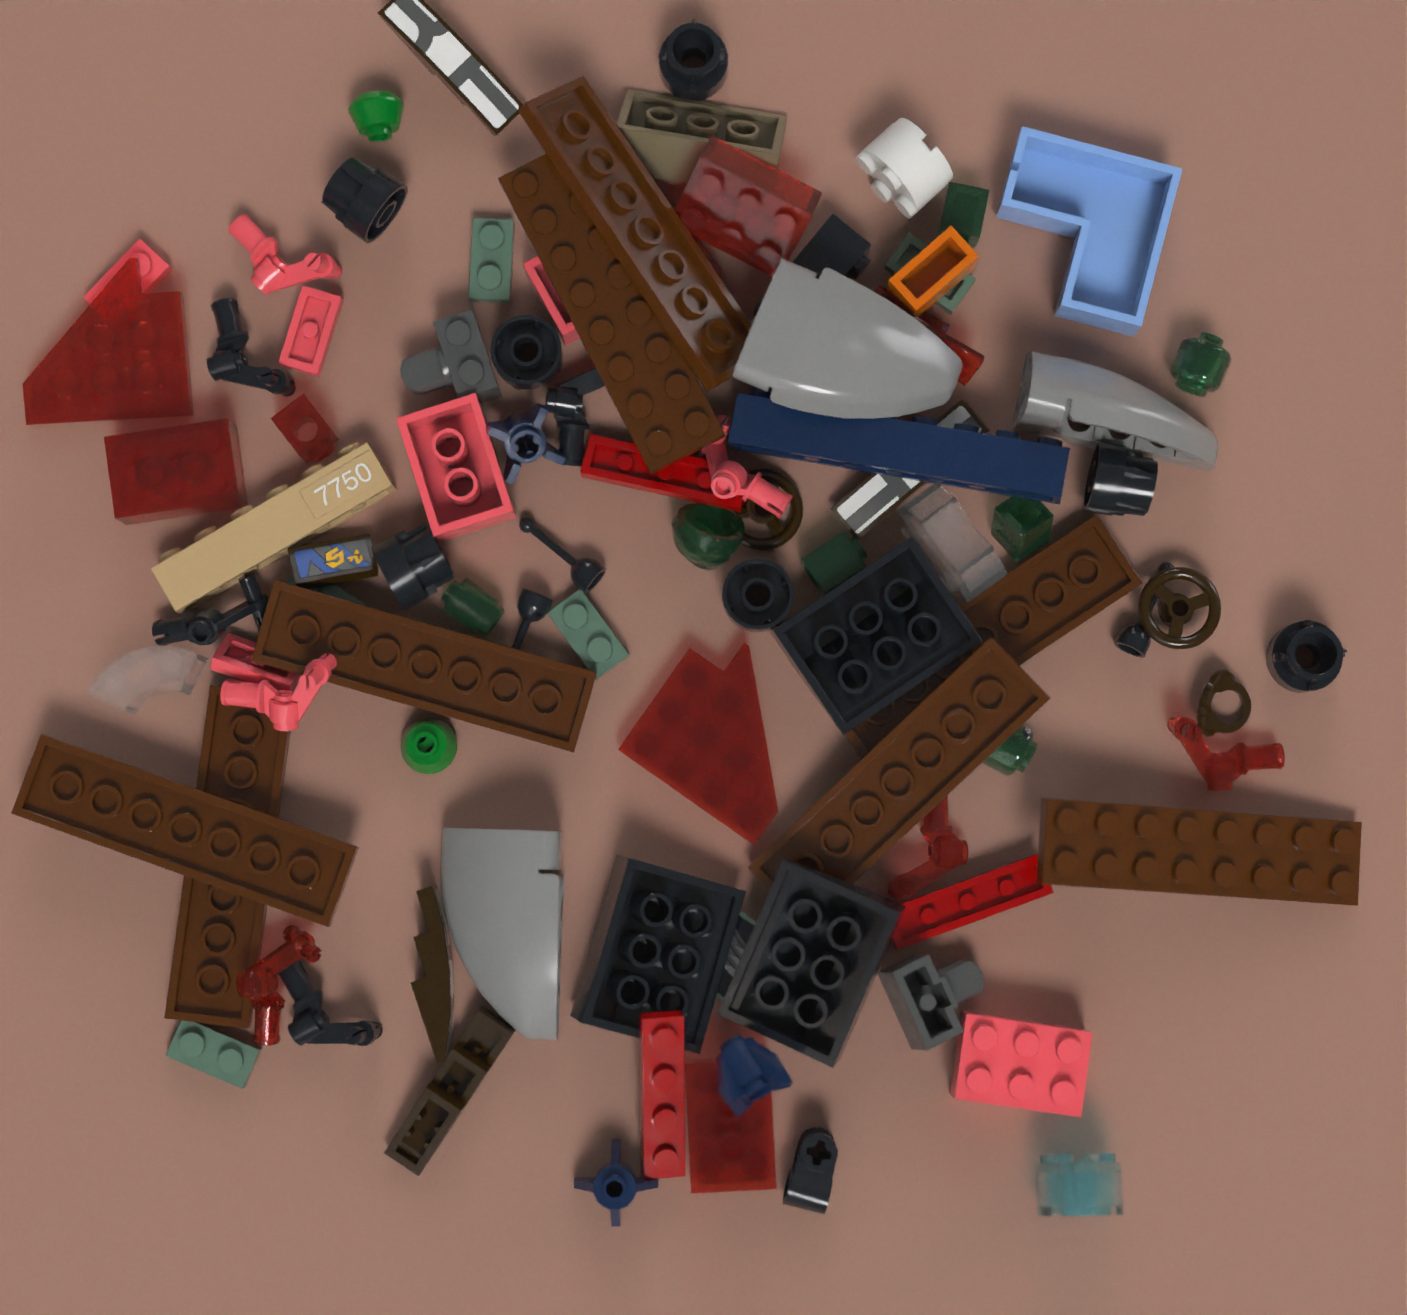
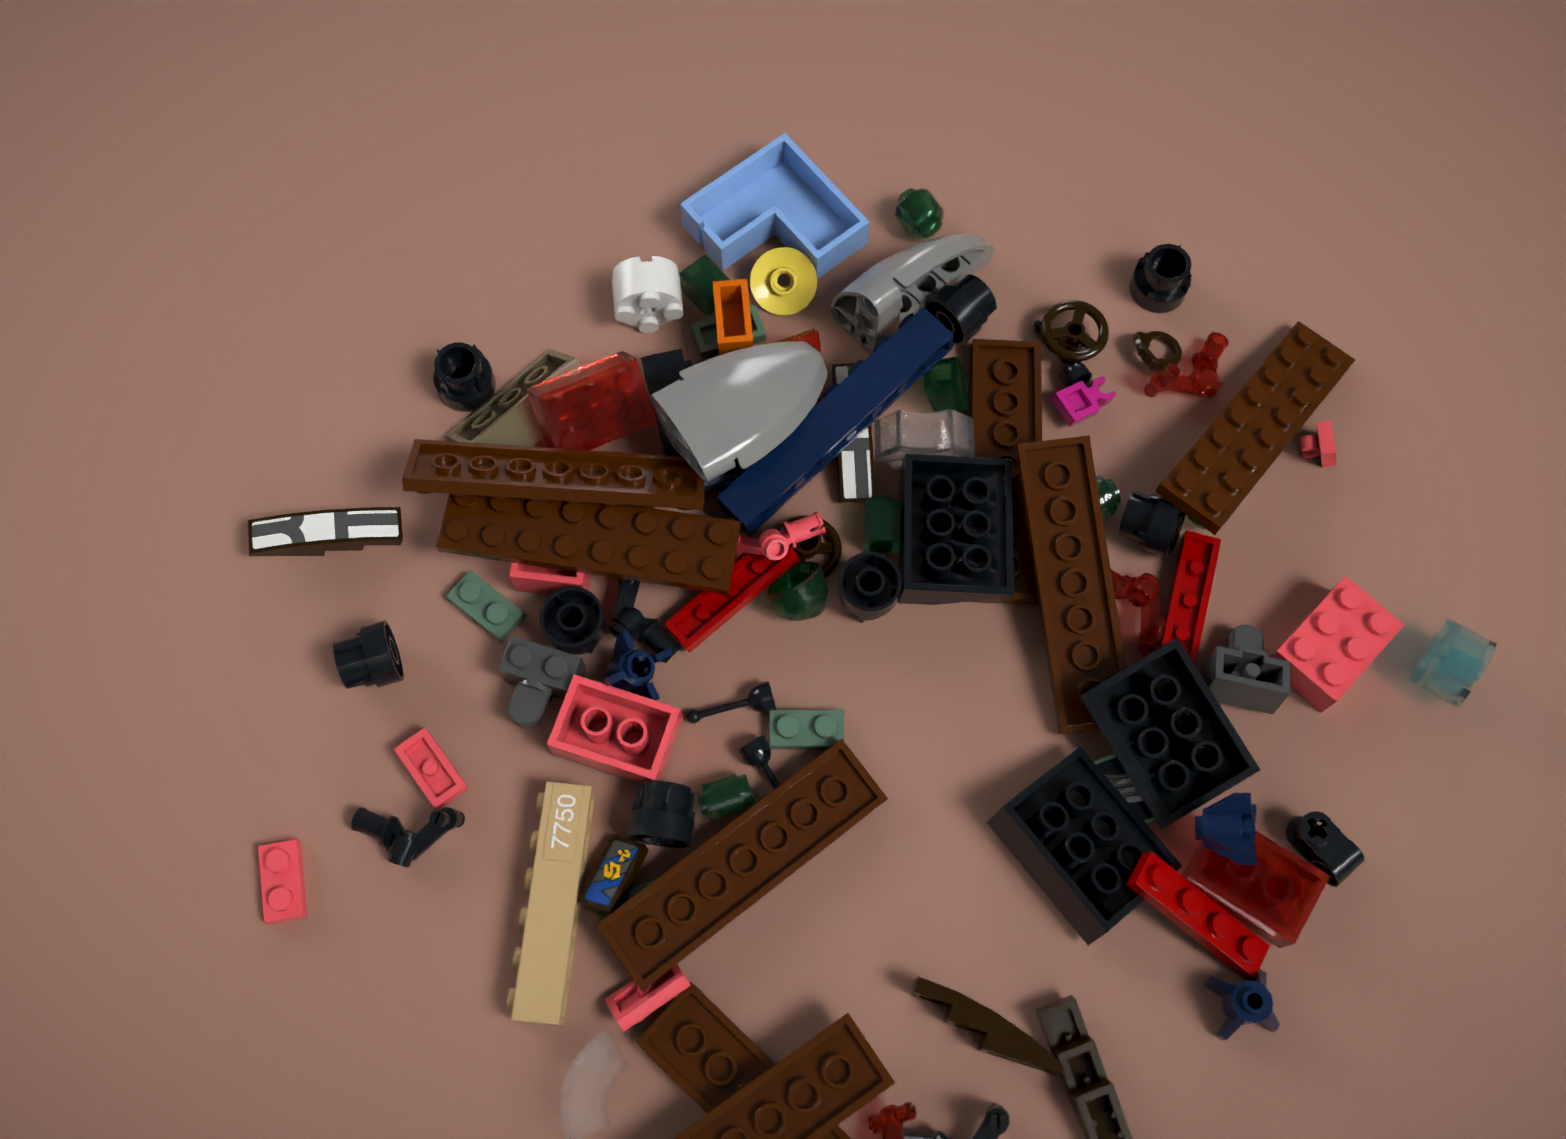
camera: 55 degrees left, 15 degrees down
clear red wing [22,258,194,425] -> none
clear red brick [104,418,248,525] -> none
black pin [152,573,269,647] -> none
coral pin [220,653,337,731] -> none
coral pin [228,214,342,295] -> none
clear red brick [270,393,339,464] -> none
green cone [348,91,404,142] -> none
green cone [400,718,457,774] -> none
light grey panel [440,828,564,1040] -> none
clear red wing [618,643,778,846] -> none
none -> light yellow dish [750,247,817,315]
none -> dark pink plate [1051,376,1116,427]
none -> black piece [1119,491,1186,558]
none -> coral tile [1300,420,1337,468]

